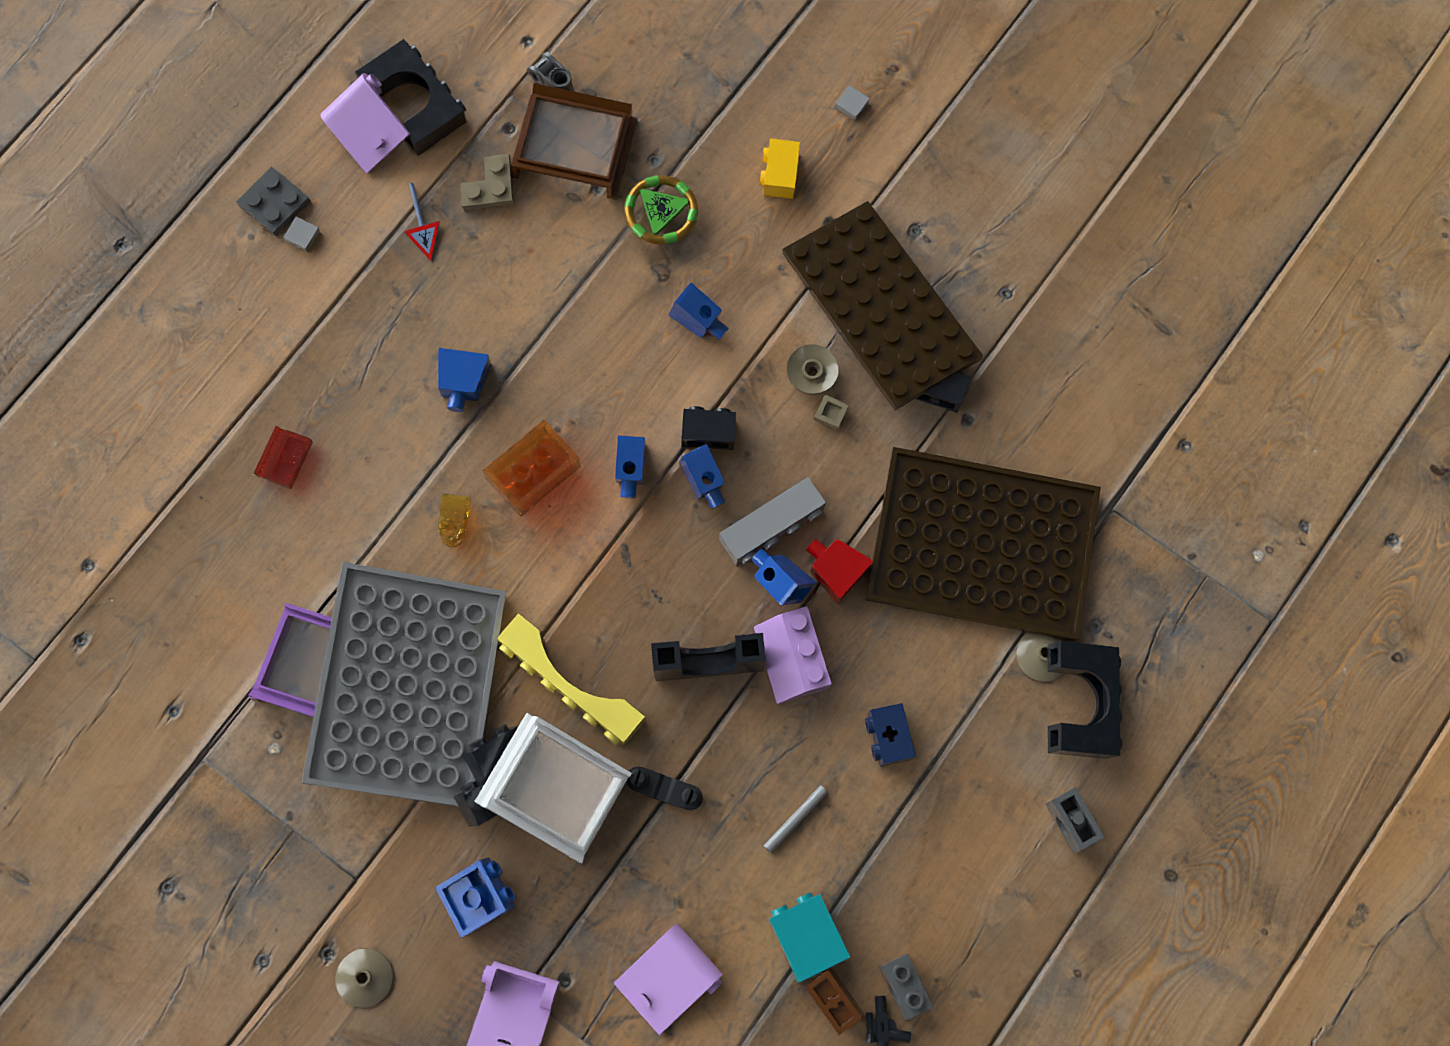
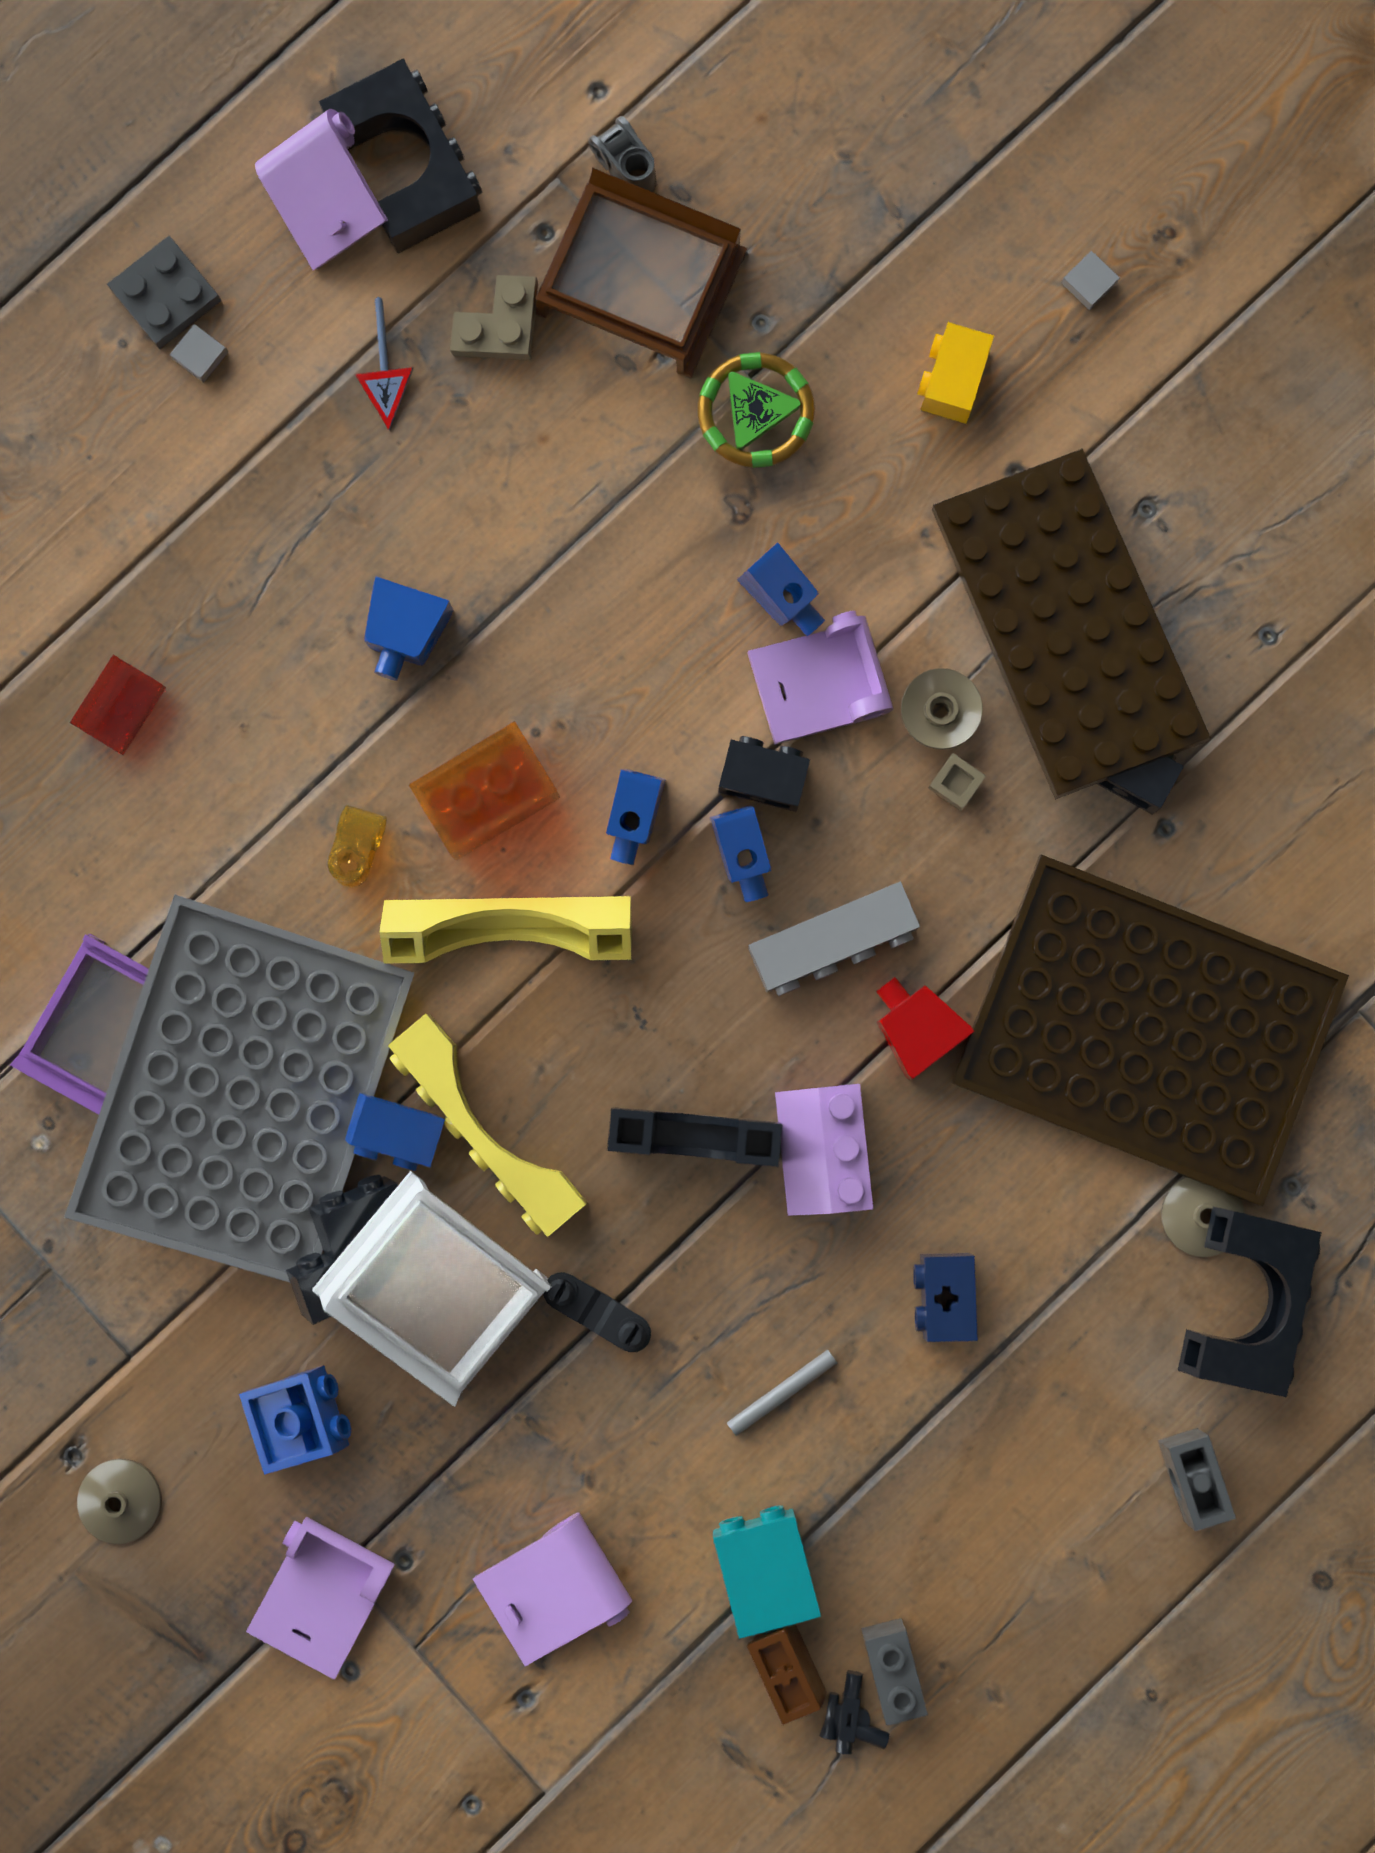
camera: 20 degrees right, 10 degrees up
blue torso [752,549,817,606] -> none
none -> blue brick [345,1092,445,1171]
none -> light yellow arch [379,896,632,964]
none -> lavender door [747,611,893,745]

